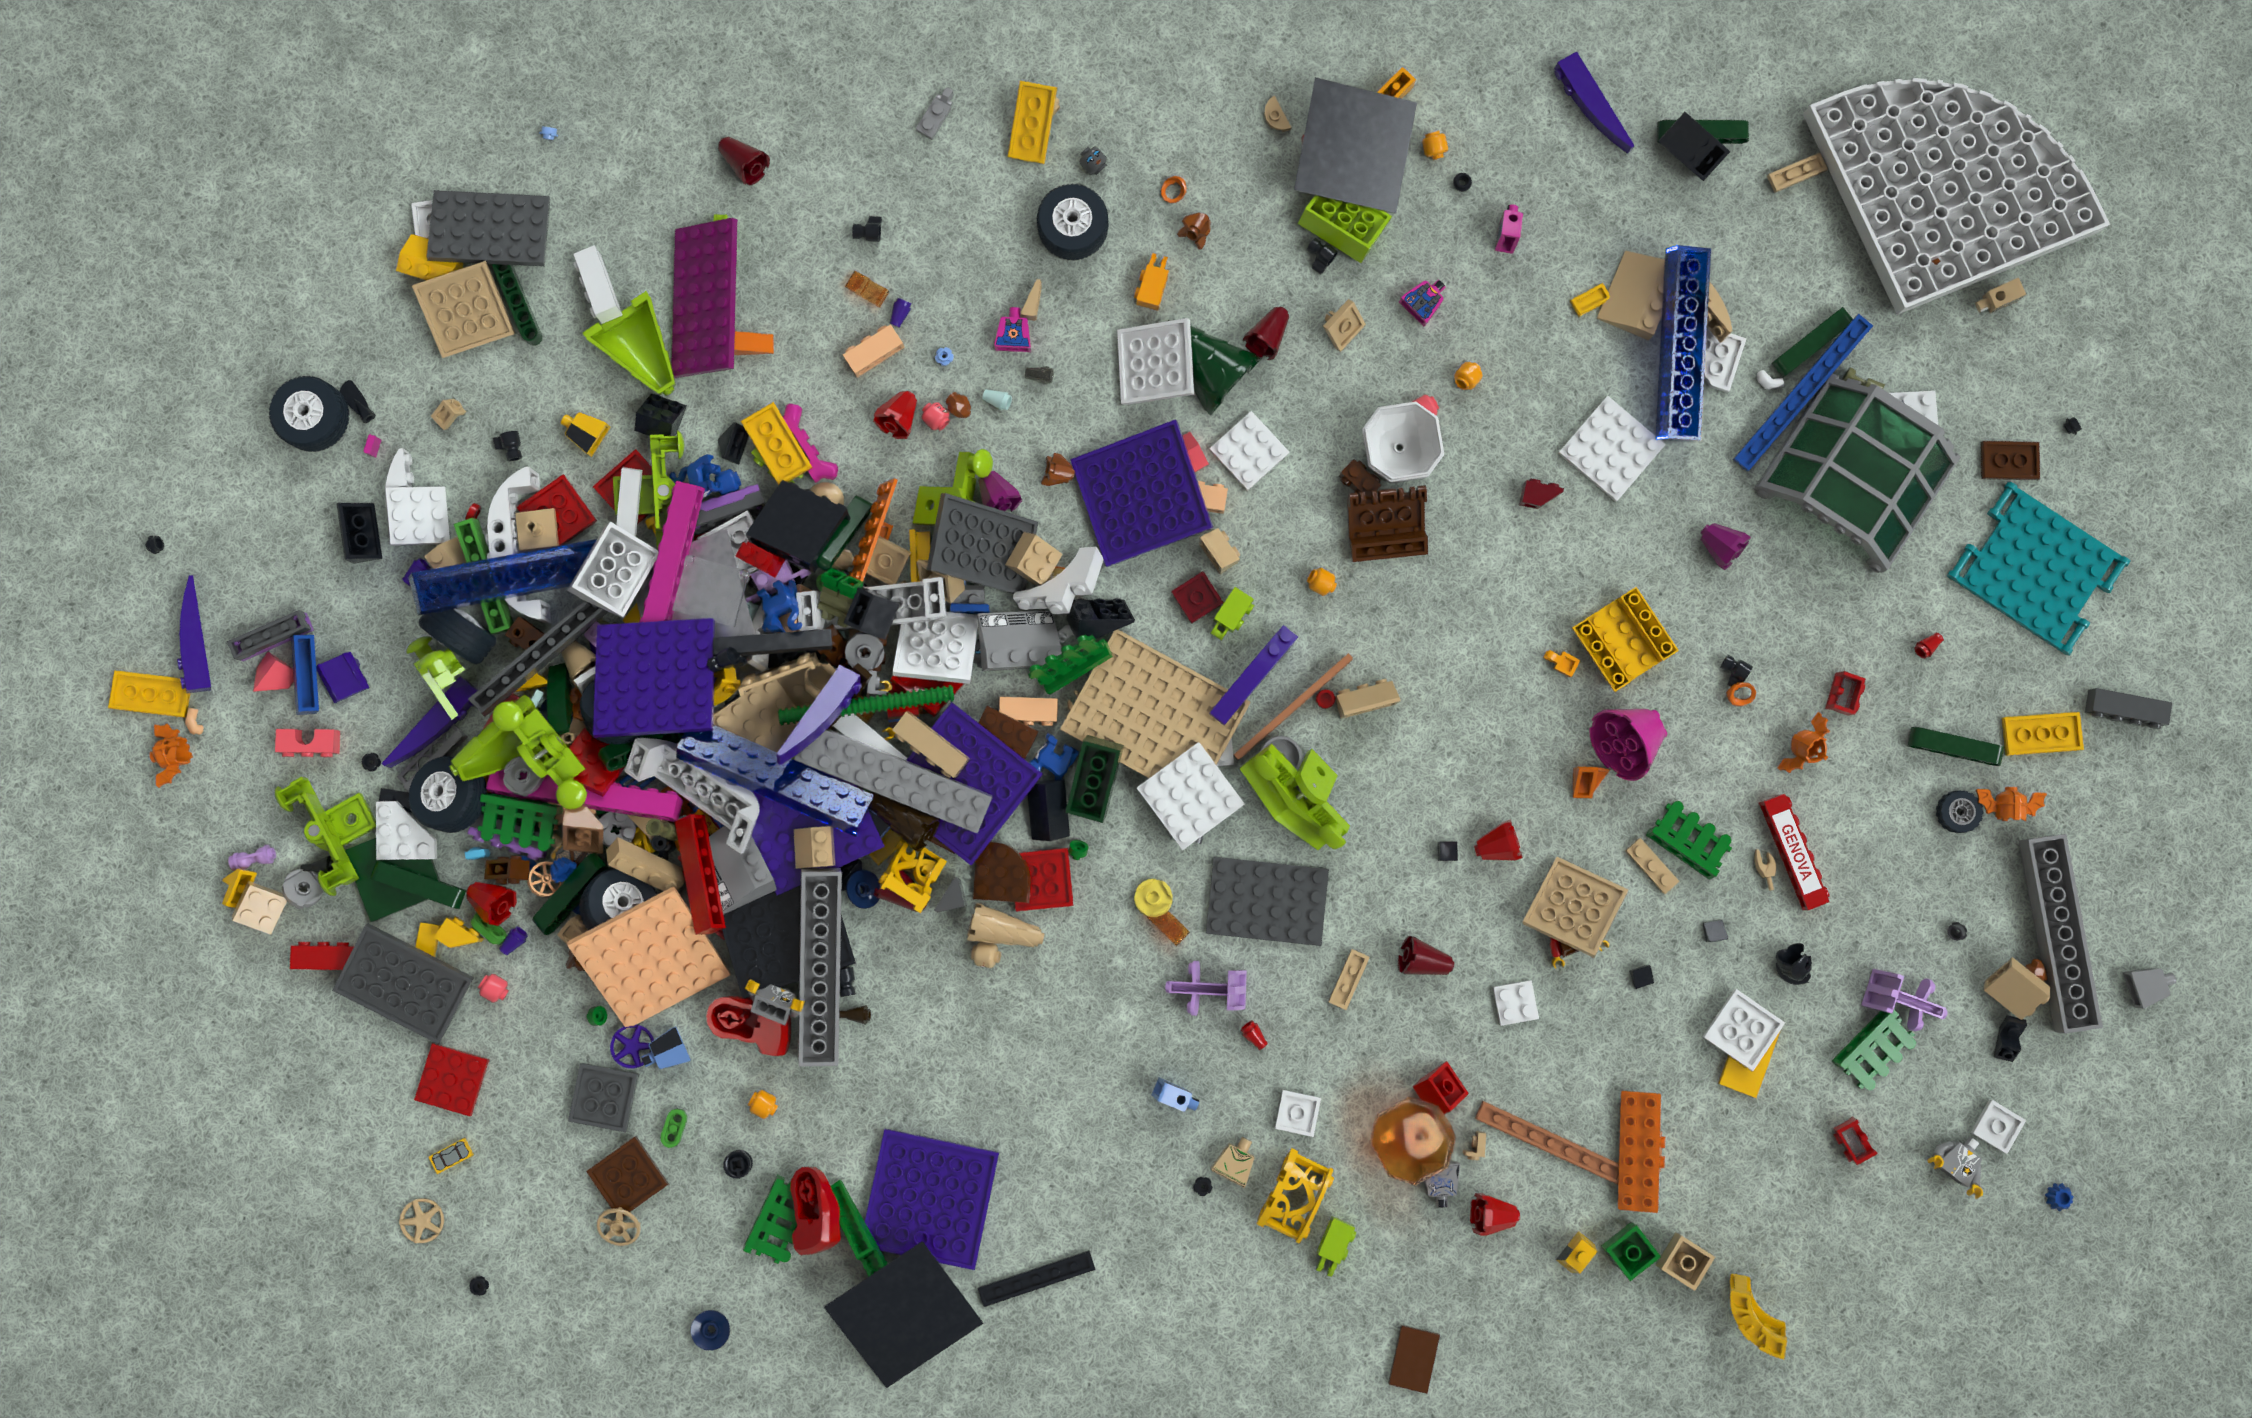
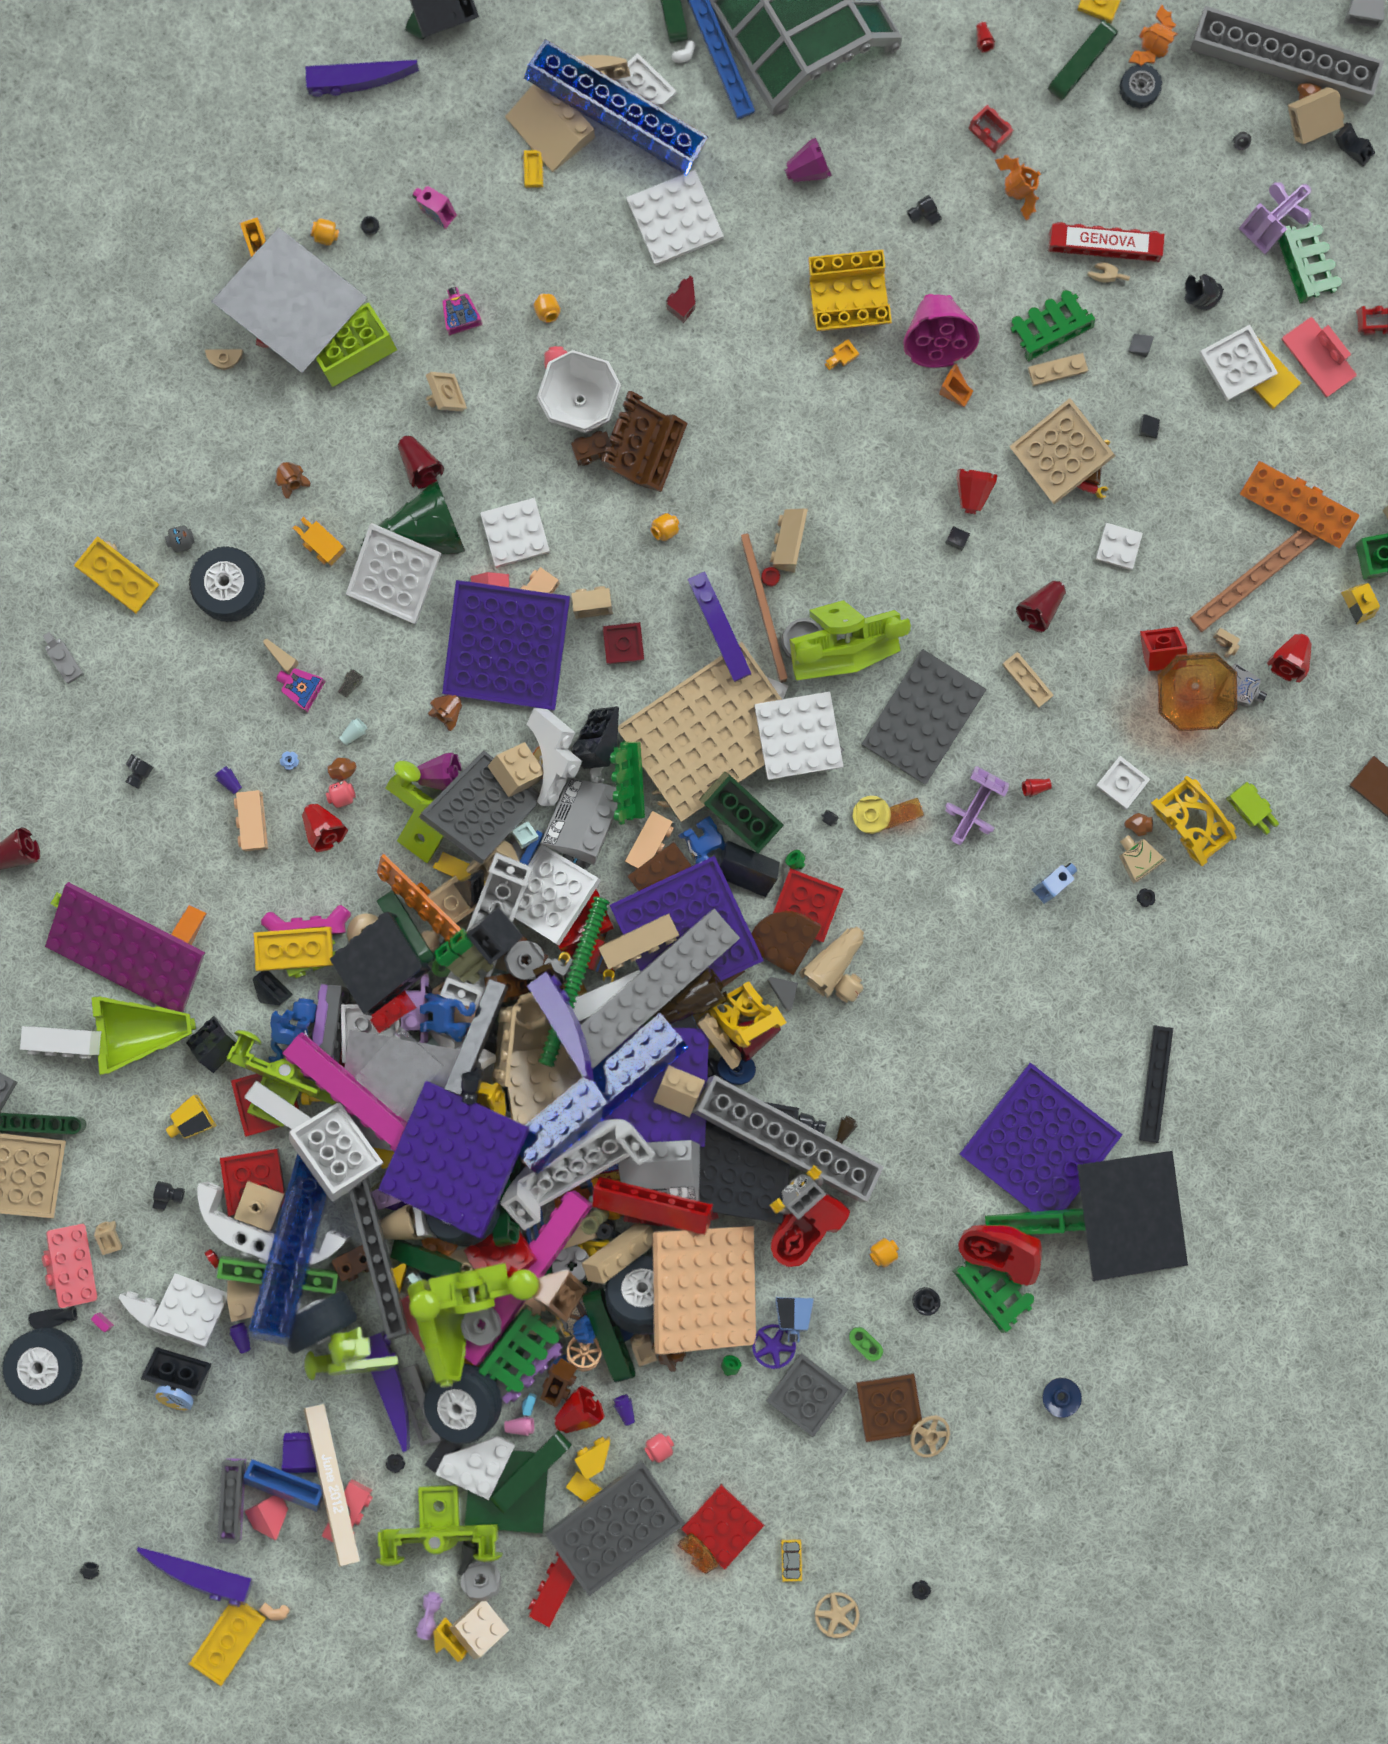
camera: 60 degrees left, 0 degrees up
orange helmet [149,723,193,788] -> none
bright green plate [471,913,507,945] -> none
clear orange slope [845,271,889,308] -> none
orange piece [1161,176,1187,203] -> none
lime brick [1210,587,1255,641] -> none
black piece [1307,238,1338,275] -> none
orange piece [1726,682,1757,706] -> none
none -> coral bracket [42,1224,97,1308]
none -> light blue tile [154,1386,194,1411]
none -> tan tile [304,1404,360,1567]
none -> black slope [454,869,484,908]
none -> bright pink cone [504,1416,535,1436]
none -> light aqua plate [512,821,539,848]
none -> clear orange slope [678,1533,718,1574]
none -> tan plate [698,1013,742,1069]
none -> black plate [821,809,839,826]
none -> dark orange rock [1124,813,1153,836]
none -> coral bracket [1282,317,1357,397]

